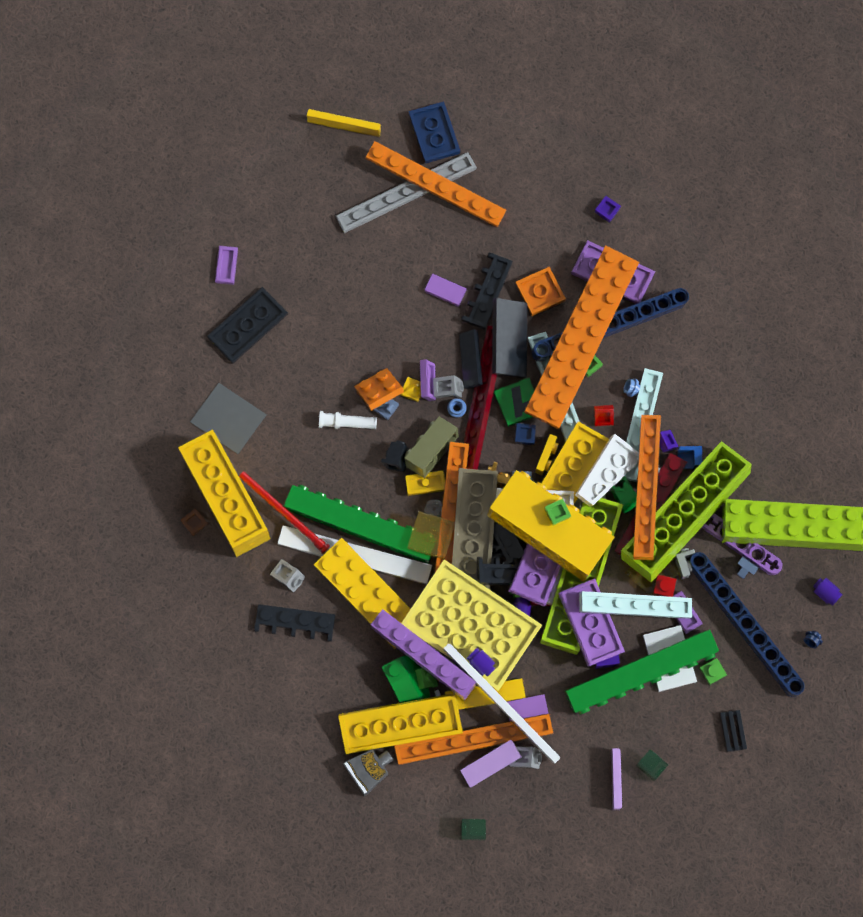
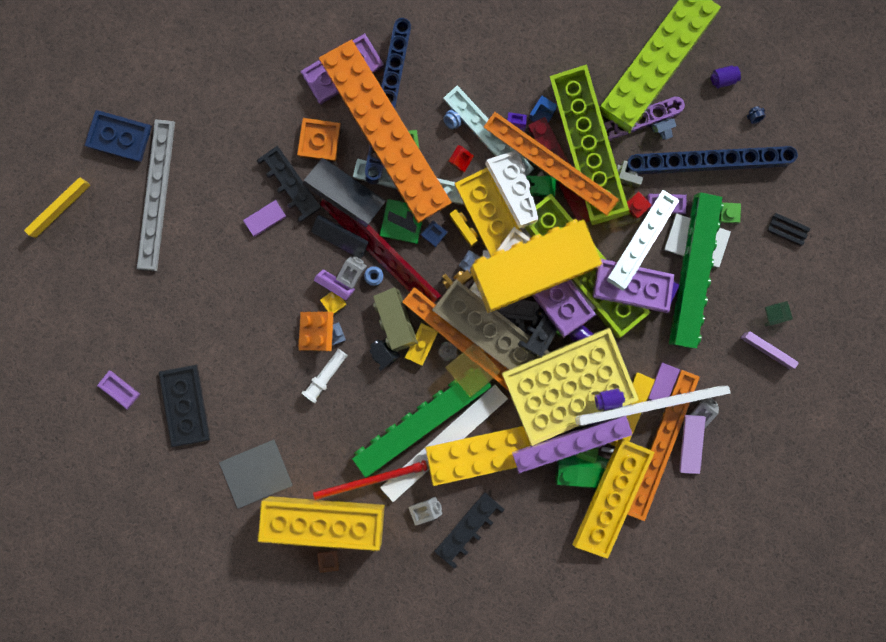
camera: 55 degrees left, 10 degrees up
torso [343,750,393,796] -> none
orange plate [366,141,506,227] -> none
clear green panel [461,819,486,841] -> none
bright green plate [544,498,571,526] -> none
dark purple plate [595,196,621,223] -> none

